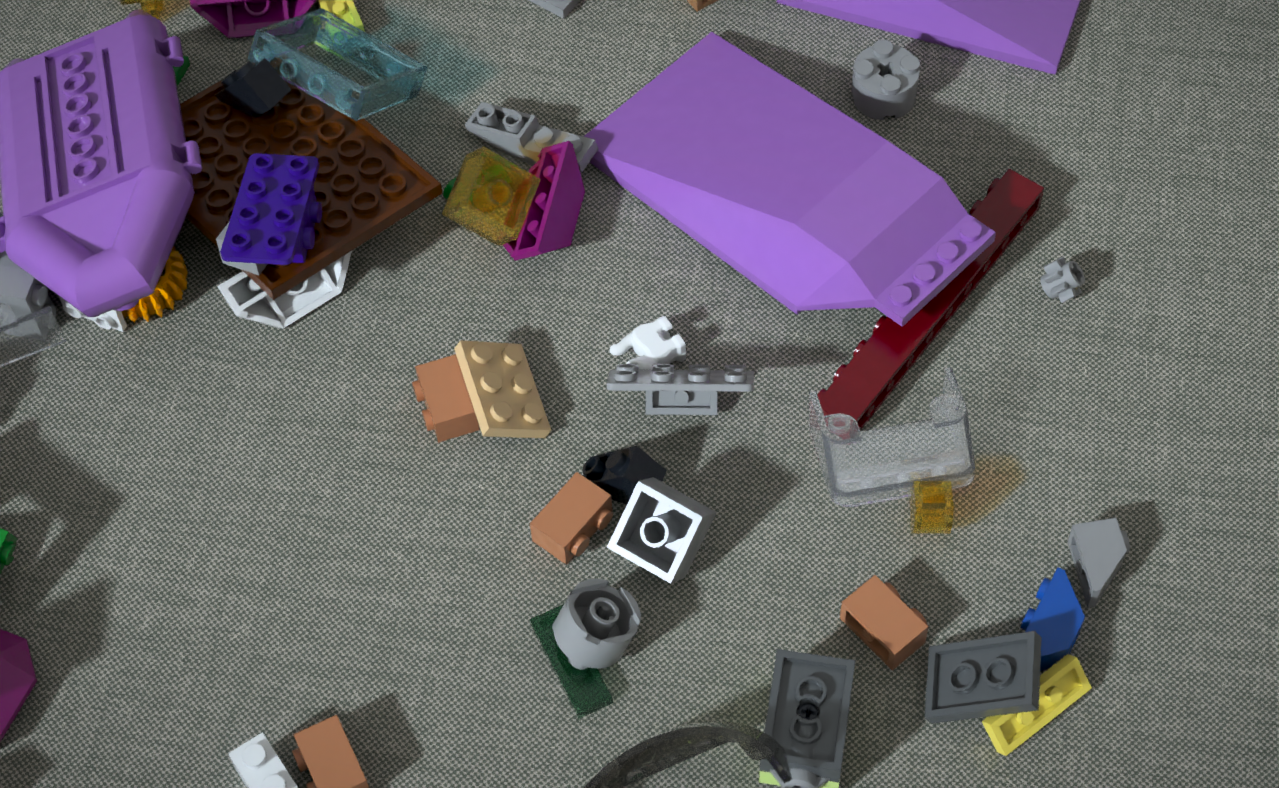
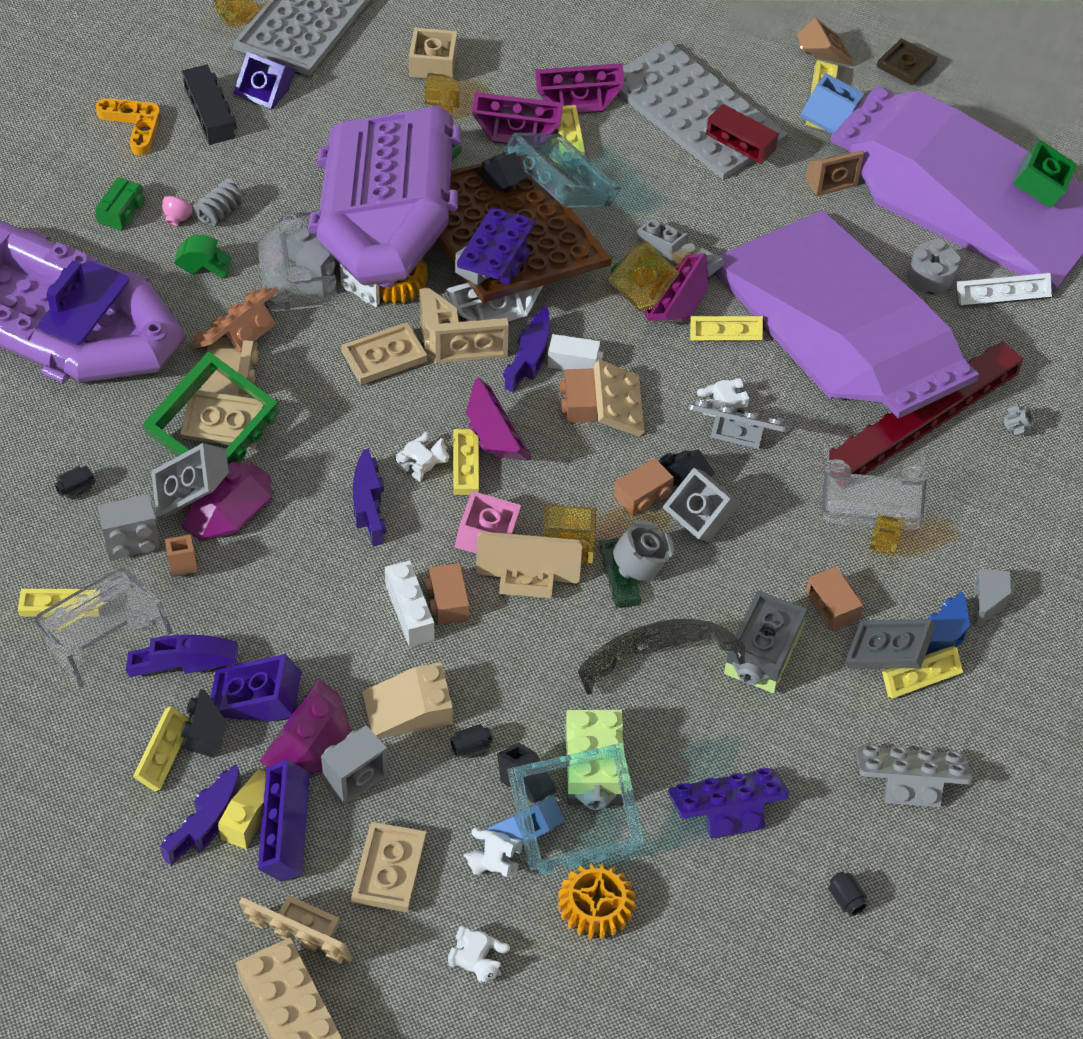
camera: 10 degrees right, 5 degrees down
none -> tan plate [341,322,427,385]
none -> dark purple slope [353,448,386,546]
none -> white animal [396,432,450,482]
none -> tan bracket [419,288,509,363]
none -> light yellow plate [453,429,479,495]
none -> bright pink brick [455,491,521,554]
none -> magenta wedge [466,377,532,461]
none -> tan bracket [476,532,582,598]
none -> dark purple slope [503,306,549,392]
none -> clear yellow brick [543,505,597,564]
none -> white brick [547,334,604,370]
none -> light yellow plate [690,316,763,340]
none -> white plate [957,273,1052,305]

